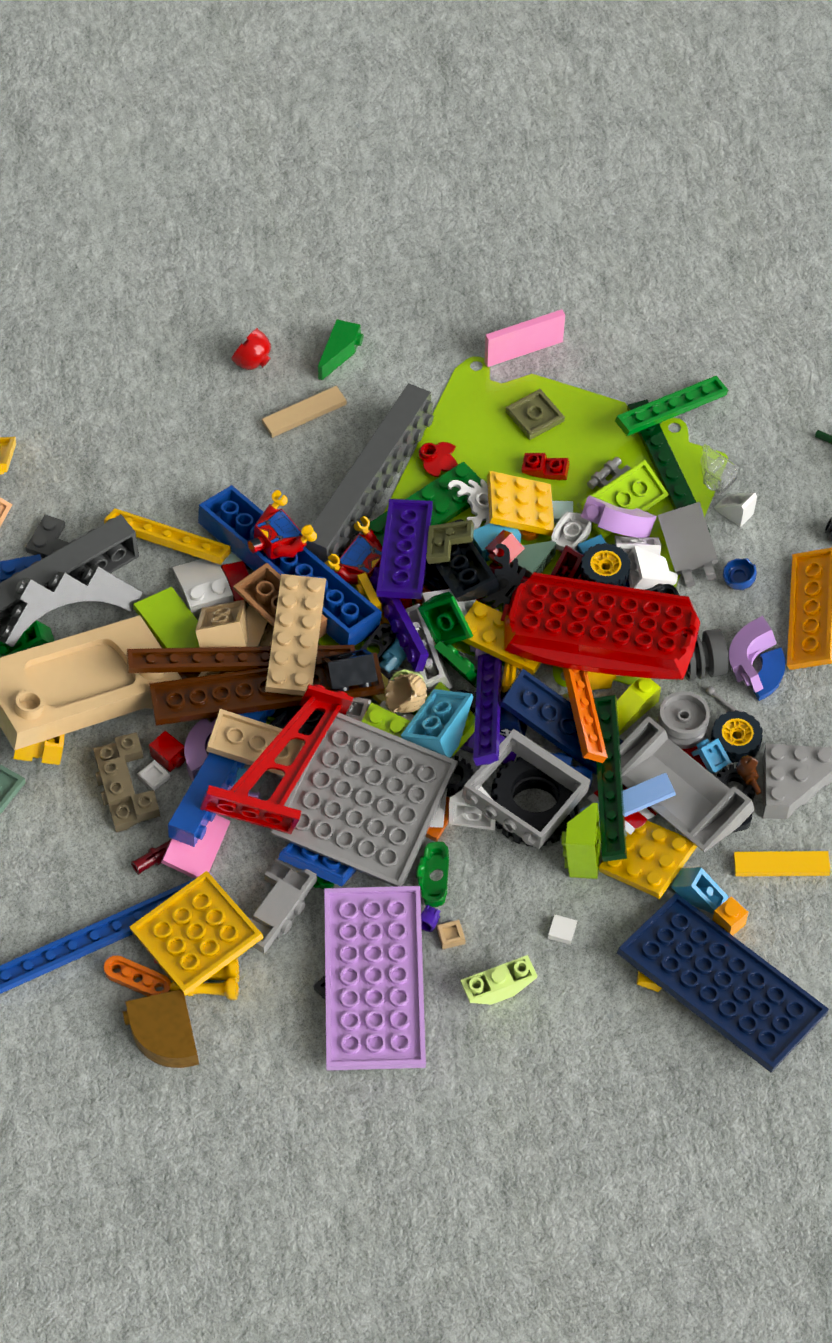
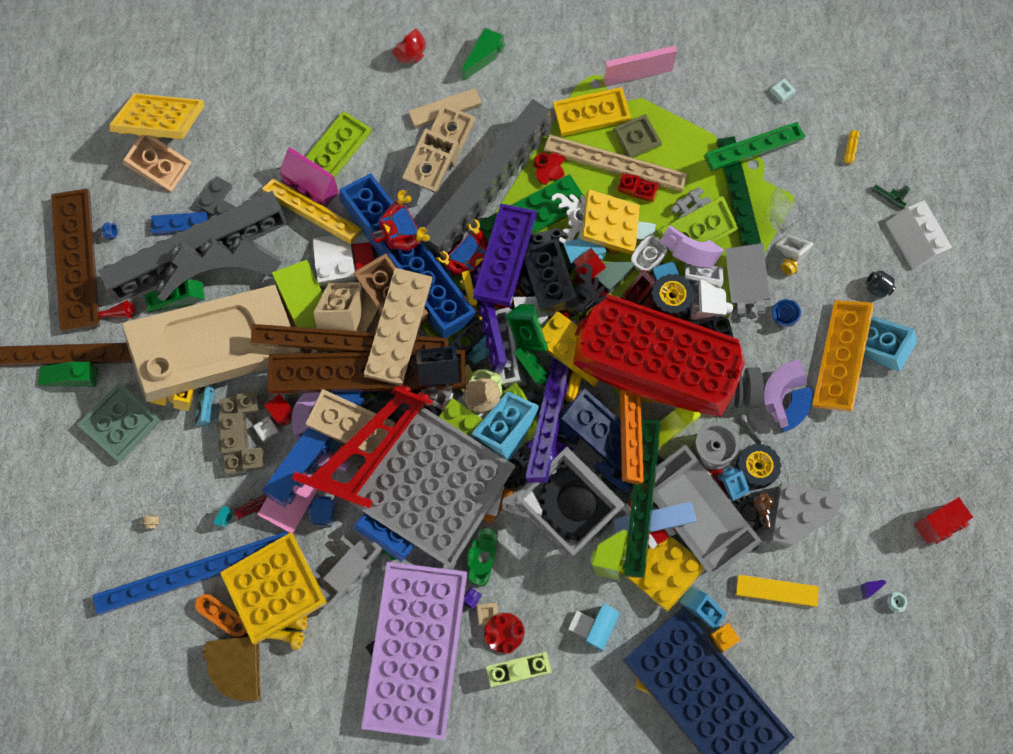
camera: 10 degrees right, 15 degrees up
olive plate [426,520,474,564] -> none
none -> tan plate [140,515,161,528]
none -> medium azure slope [195,385,214,426]
none -> teal tile [213,505,233,529]
none -> dark pink slope [279,147,339,208]
none -> lime tile [306,111,372,178]
none -> blue brick [308,496,336,527]
none -> tan bracket [402,104,476,194]
none -> red dish [484,612,525,654]
none -> tan tile [543,134,688,192]
none -> yellow plate [553,87,631,136]
none -> medium azure brick [585,603,620,651]
none -> light aqua tile [770,78,796,103]
none -> yellow plate [781,258,798,276]
none -> yellow axle [843,130,860,164]

